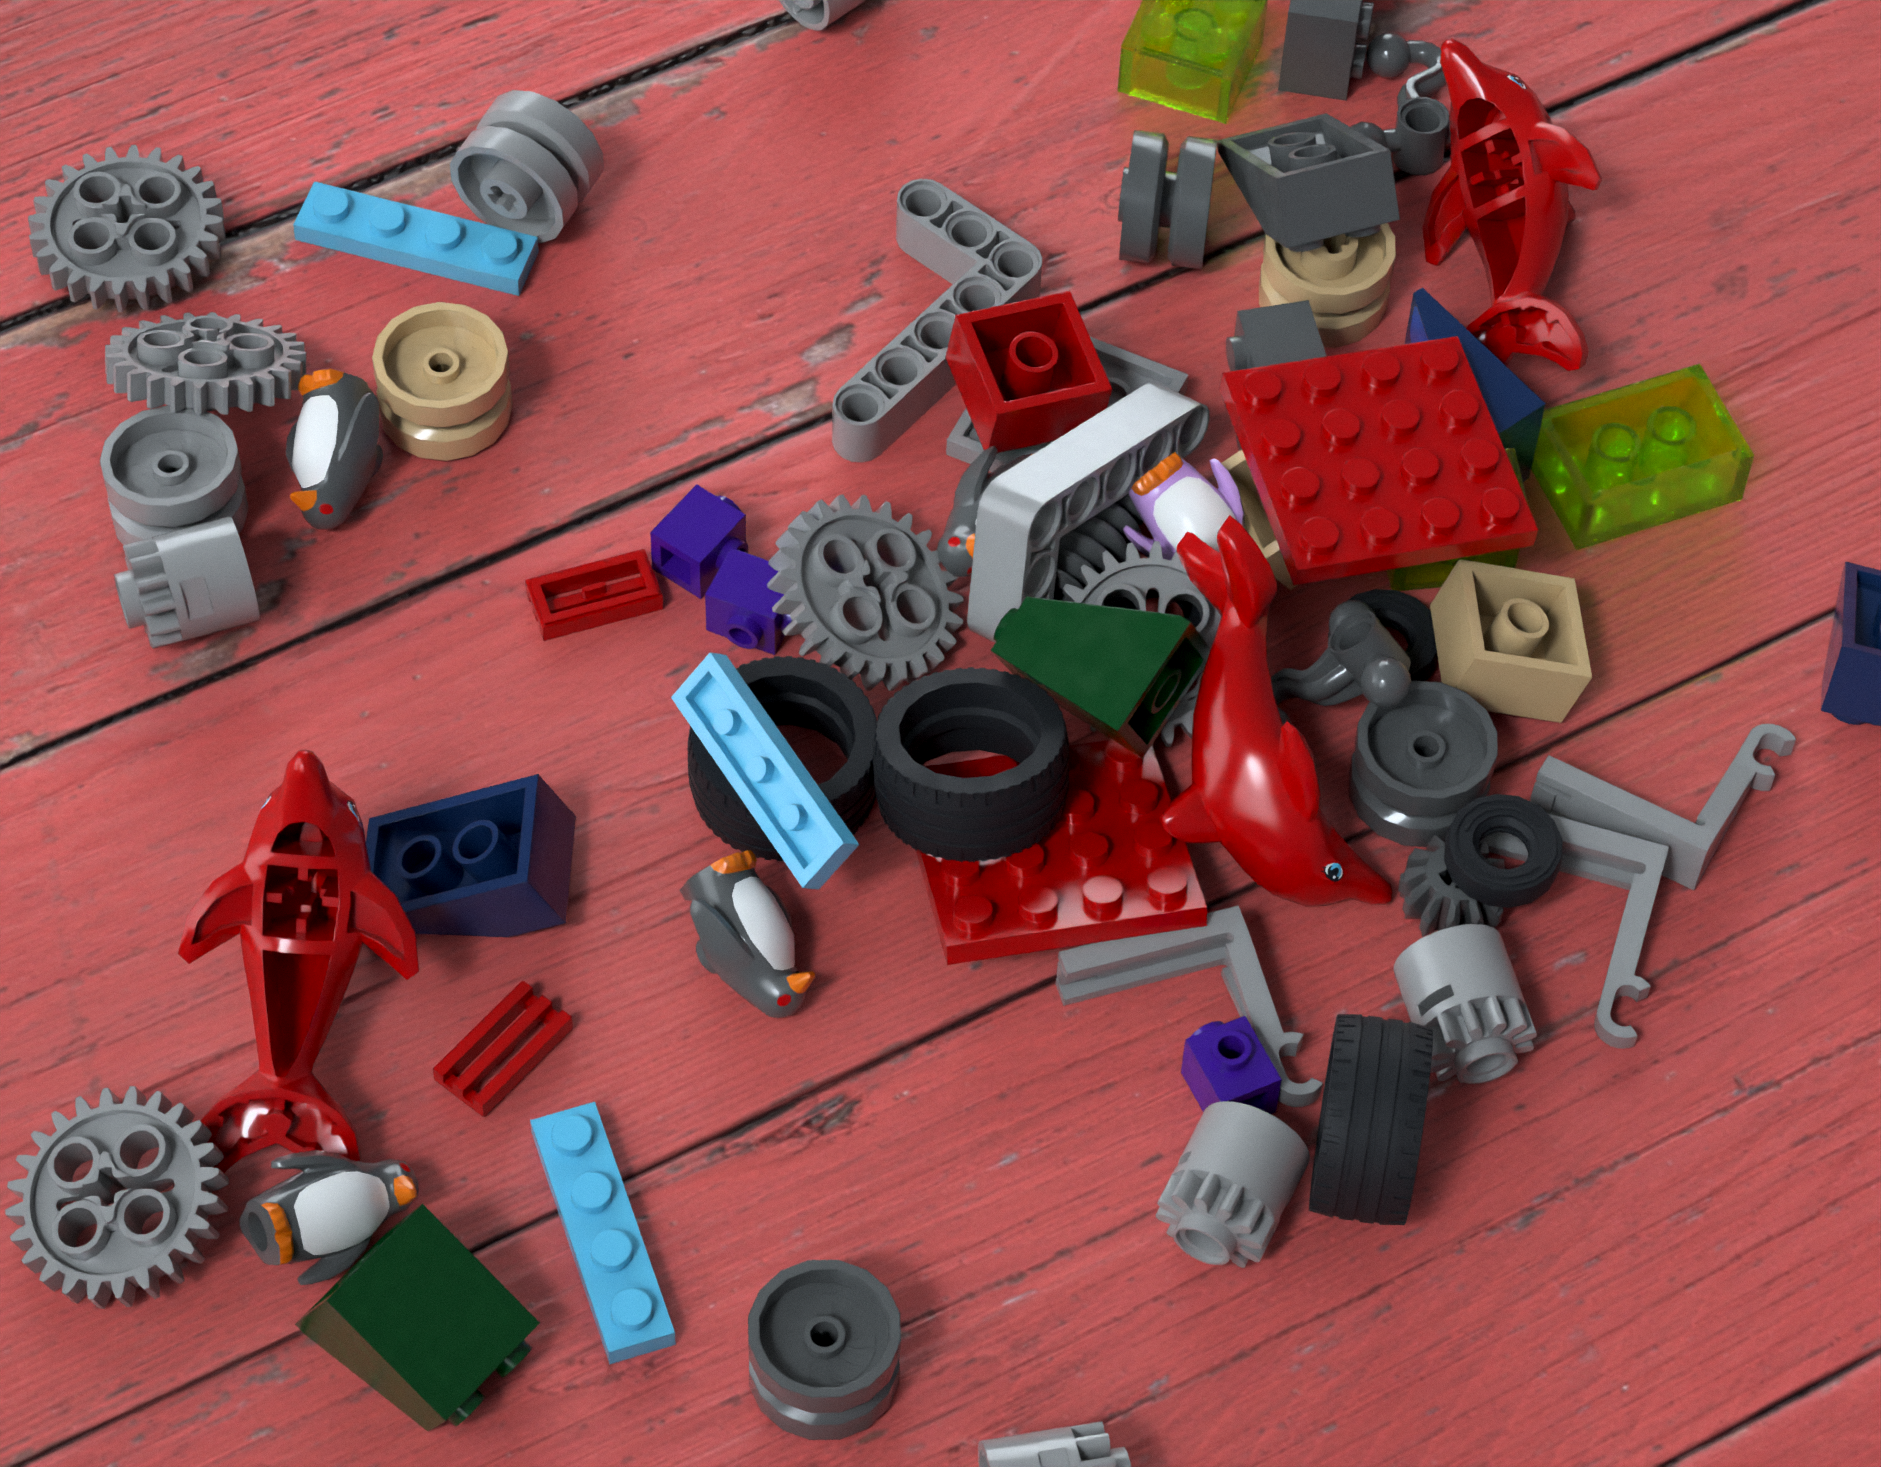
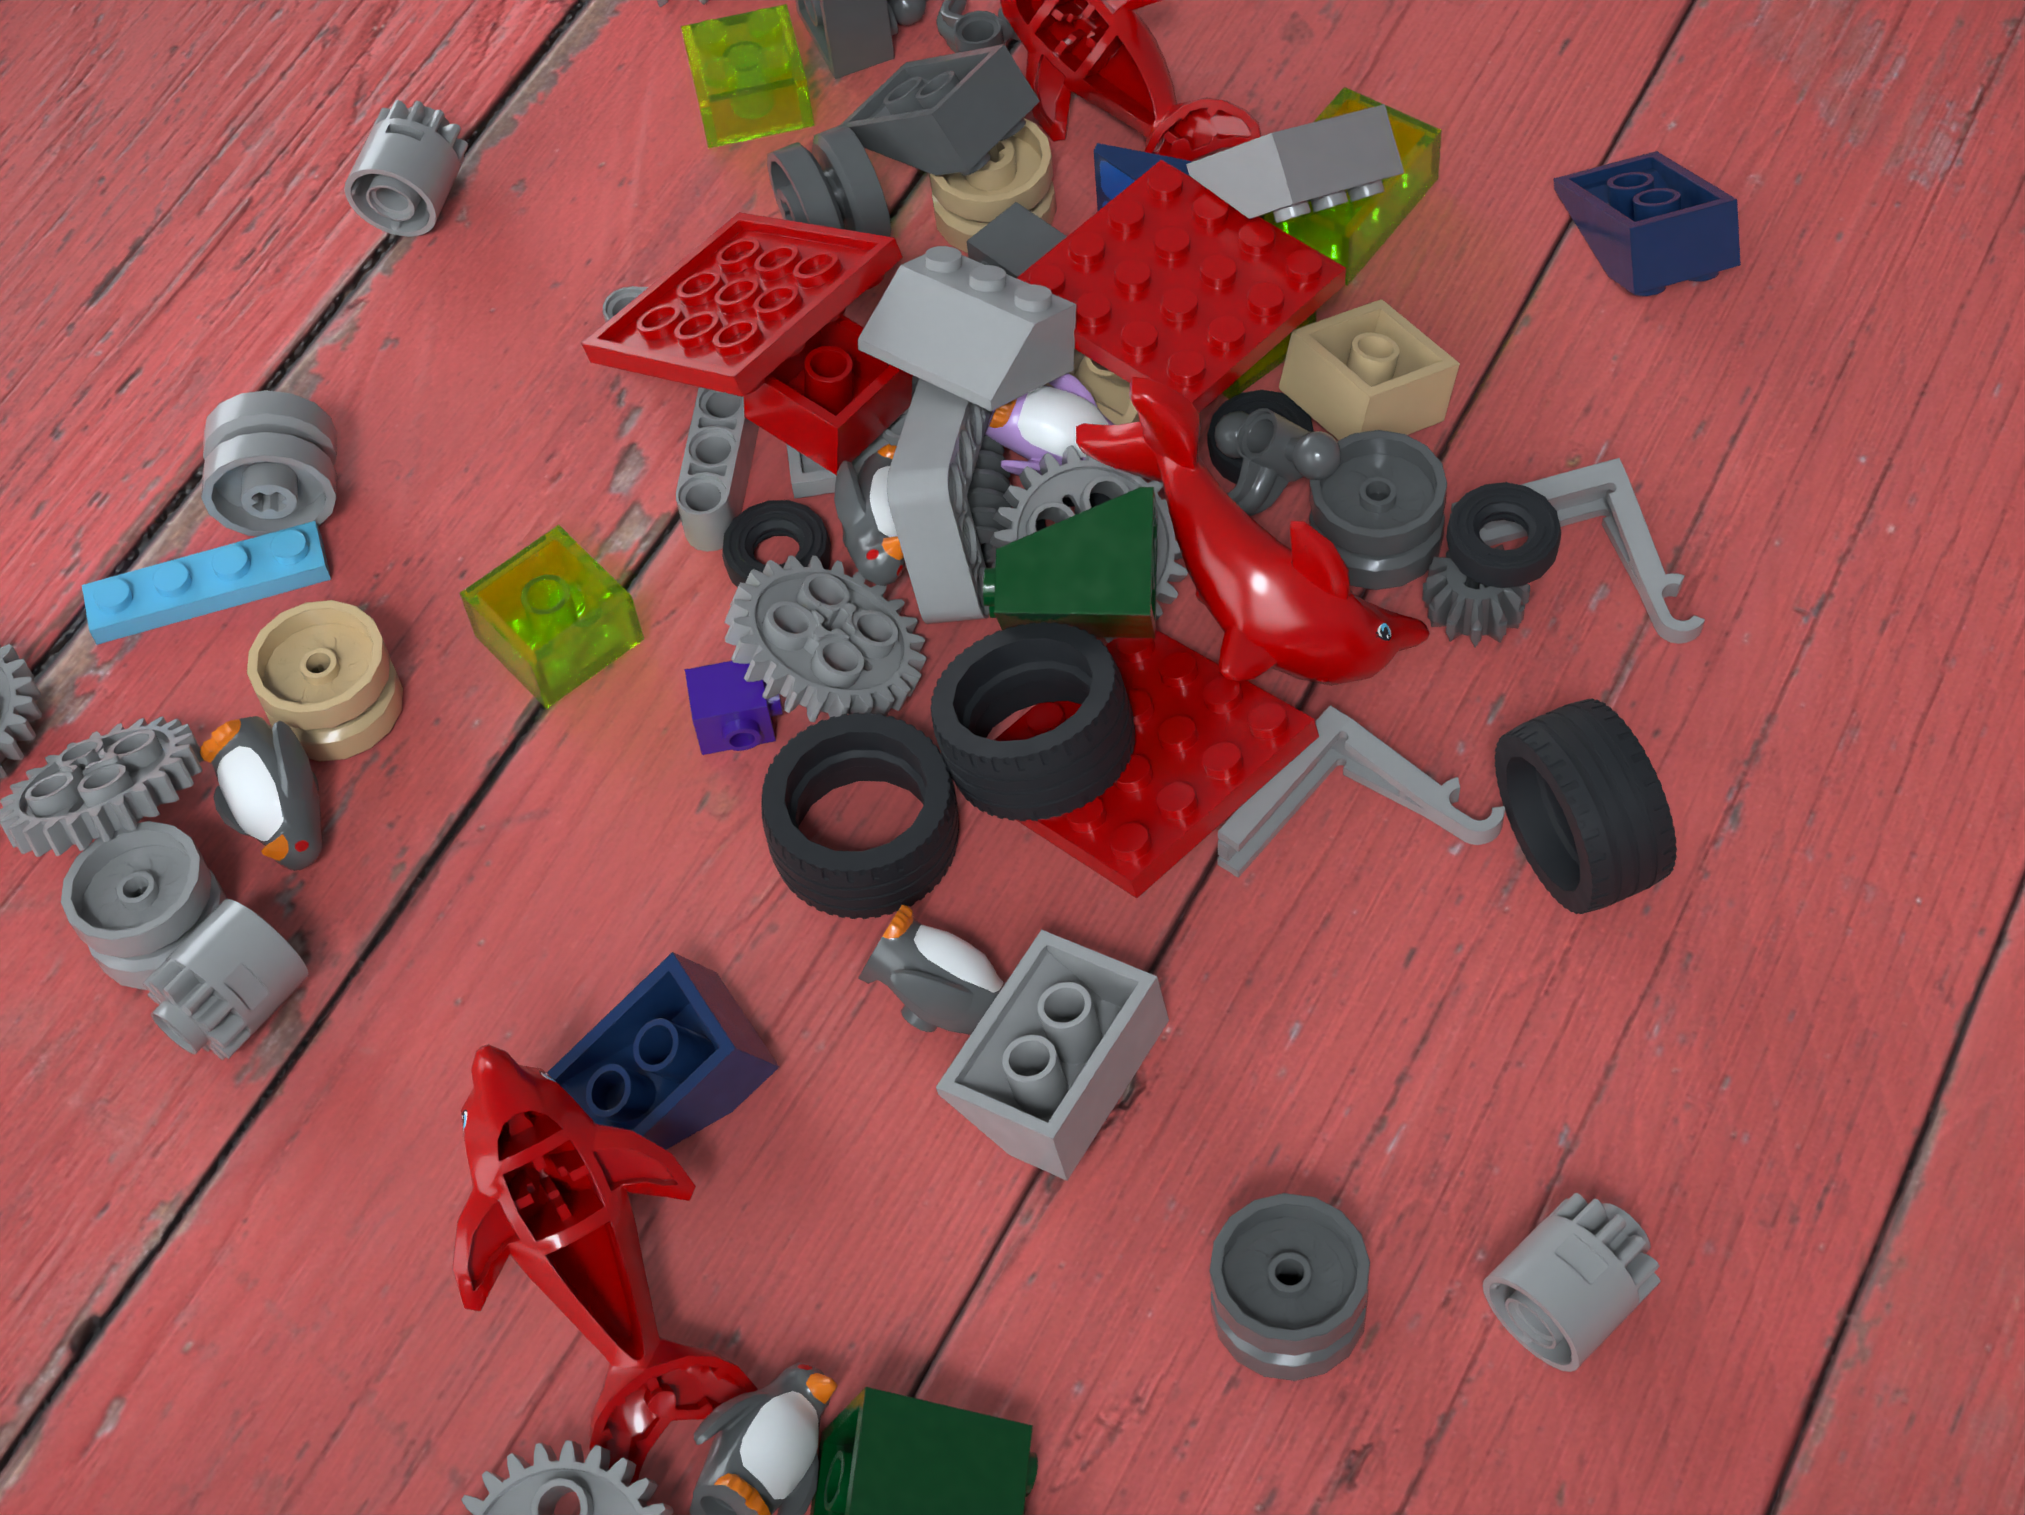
camera: 25 degrees left, 0 degrees up
red tile [433,980,573,1117] -> none
red tile [525,549,664,641] -> none
medium azure plate [530,1102,676,1365] -> none
dark purple brick [650,484,748,599] -> none
medium azure plate [671,652,859,890] -> none
light grey gear [1155,1101,1310,1268] -> none
dark purple brick [1181,1016,1282,1114] -> none
light grey gear [1393,924,1537,1084] -> none
light grey hinge [1530,724,1796,890] -> none
none -> clear neon green brick [460,525,644,709]
none -> red plate [581,212,903,397]
none -> black tyre [722,500,831,588]
none -> light grey slope [858,246,1076,411]
none -> light grey slope [936,929,1169,1181]
none -> light grey slope [1186,104,1404,223]

